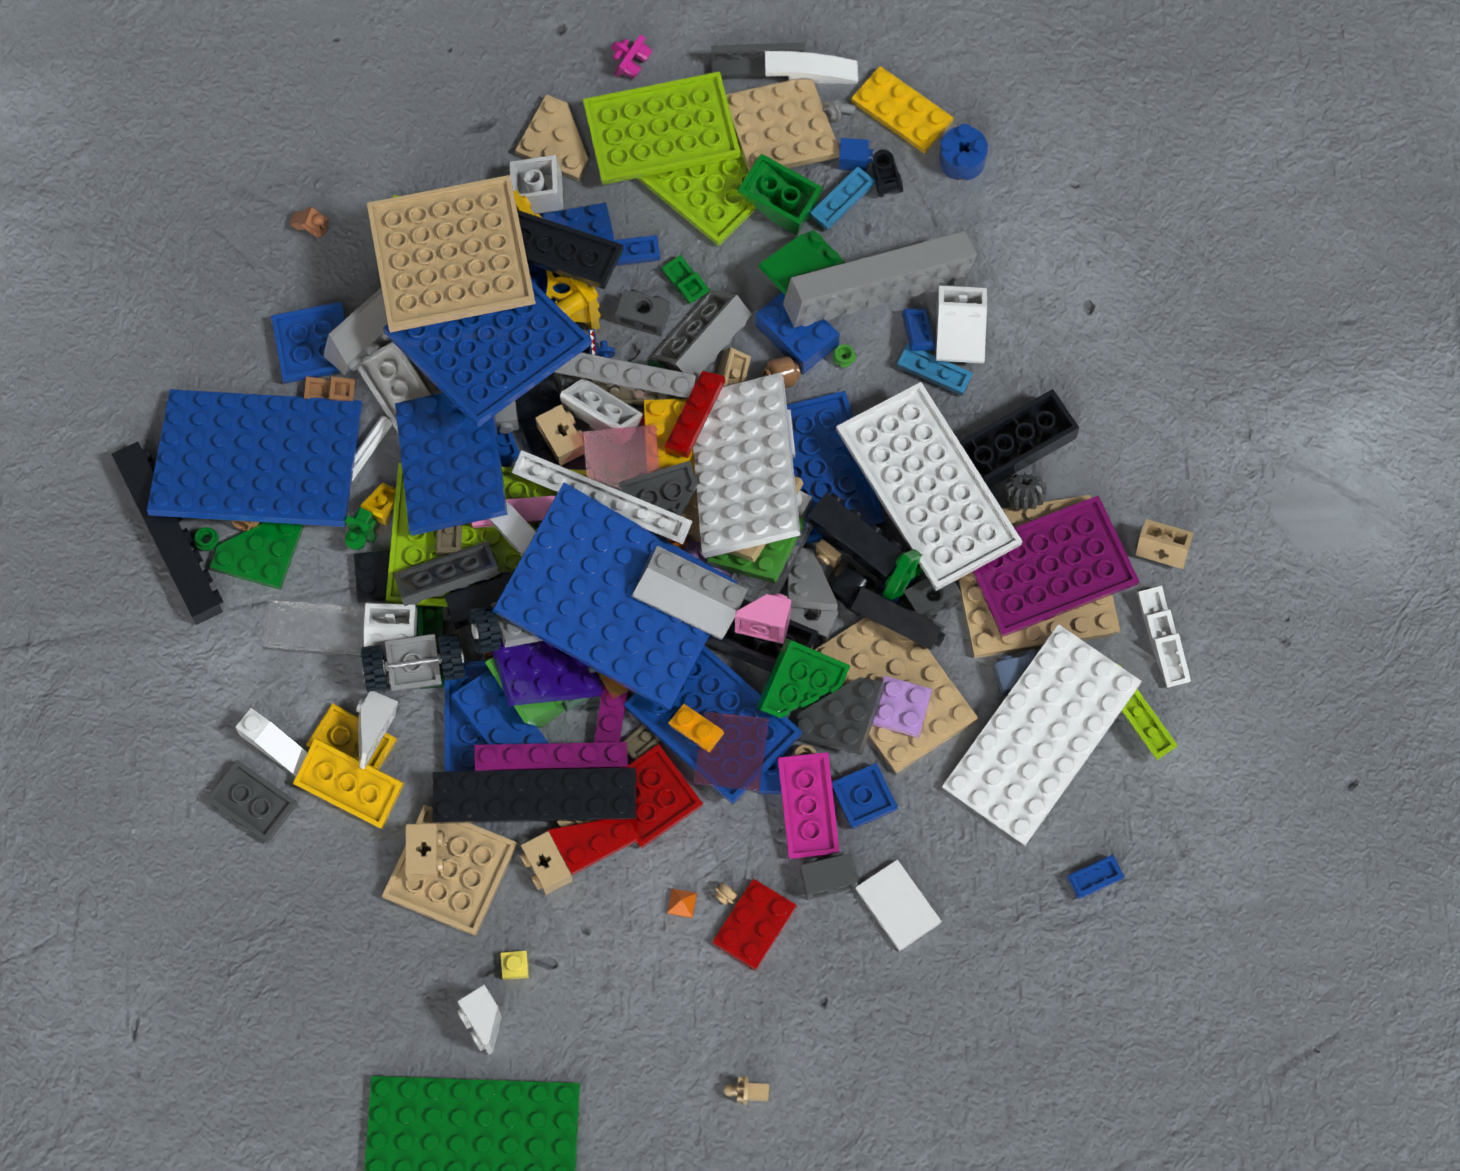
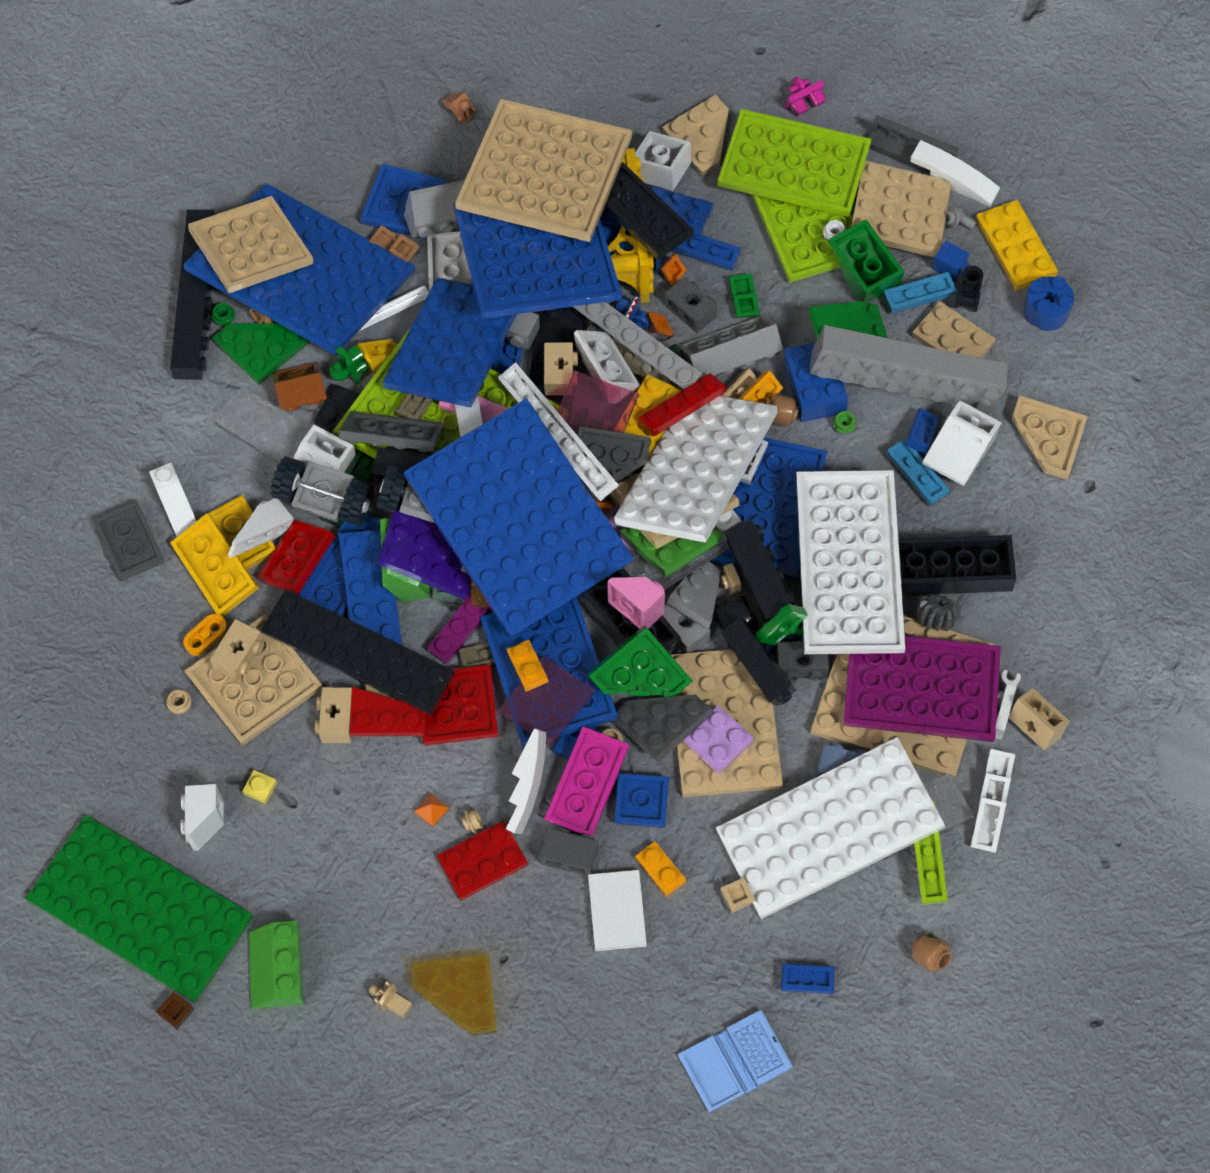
camera: 30 degrees right, 5 degrees down
magenta plate [474,742,628,771] -> none
light grey slope [631,546,748,640] -> none
none -> tan plate [166,690,192,714]
none -> light orange plate [183,614,228,656]
none -> tan plate [188,196,313,293]
none -> bright green slope [249,920,304,1009]
none -> red plate [257,520,335,595]
none -> dark orange slope [272,362,327,411]
none -> clear yellow plate [411,954,497,1036]
none -> white slope [506,728,546,834]
none -> light orange plate [635,841,687,898]
none -> orange slope [649,312,673,336]
none -> orange slope [660,253,687,286]
none -> light blue piece [678,1010,793,1112]
none -> tan plate [720,877,755,913]
none -> light orange plate [738,370,783,403]
none -> white plate [823,220,846,240]
none -> tan plate [911,301,996,358]
none -> medium nougat head [912,933,952,972]
none -> white plate [995,670,1021,740]
none -> tan plate [1012,395,1088,480]

